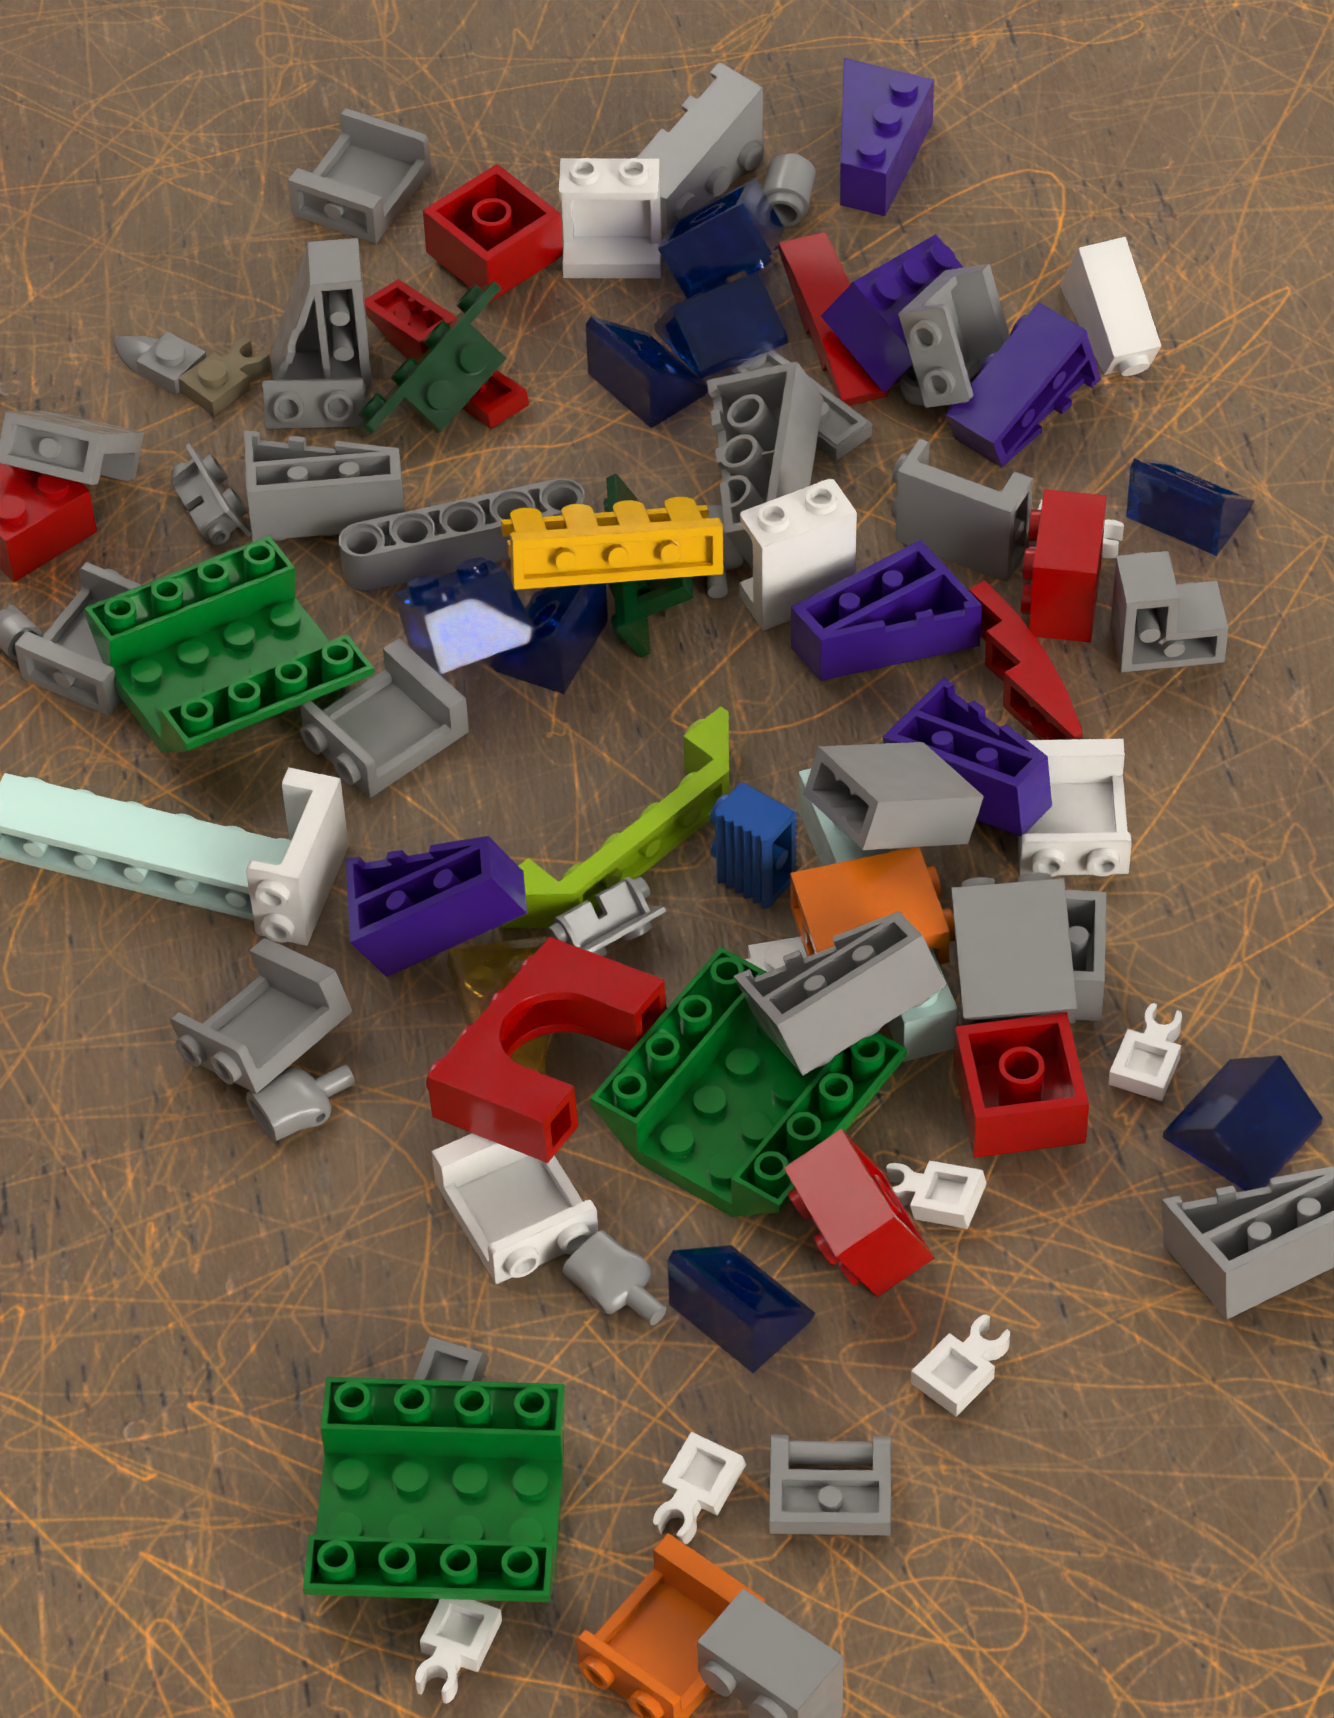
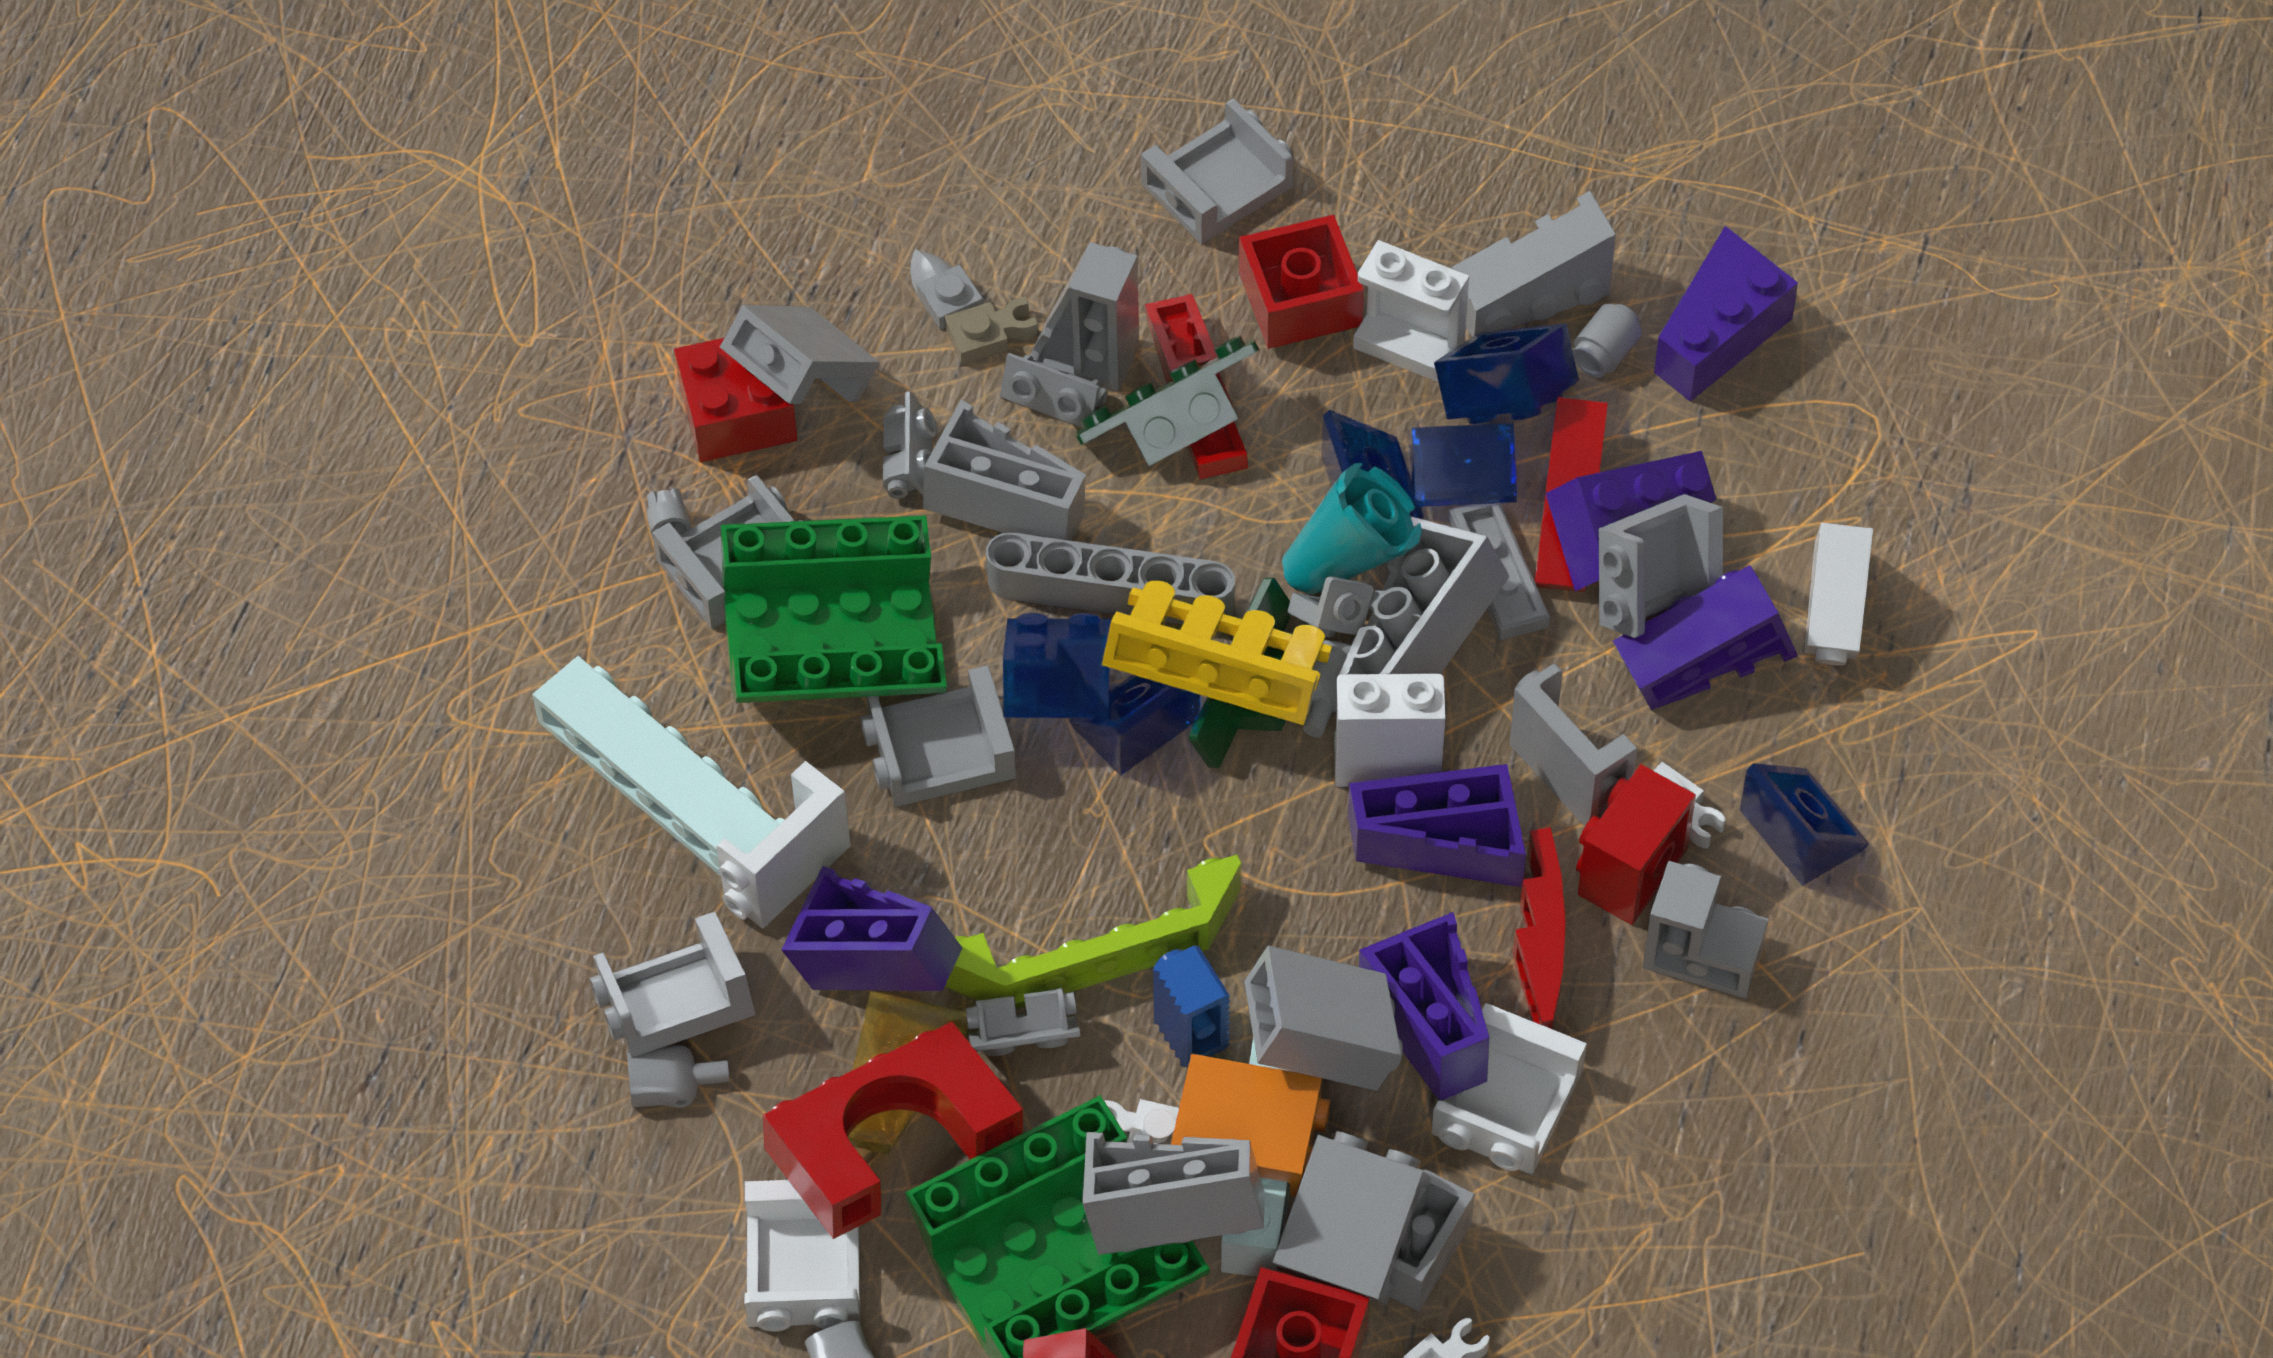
camera: 25 degrees right, 5 degrees up
none -> teal cone [1282,463,1422,595]
none -> light grey bracket [1287,577,1374,637]

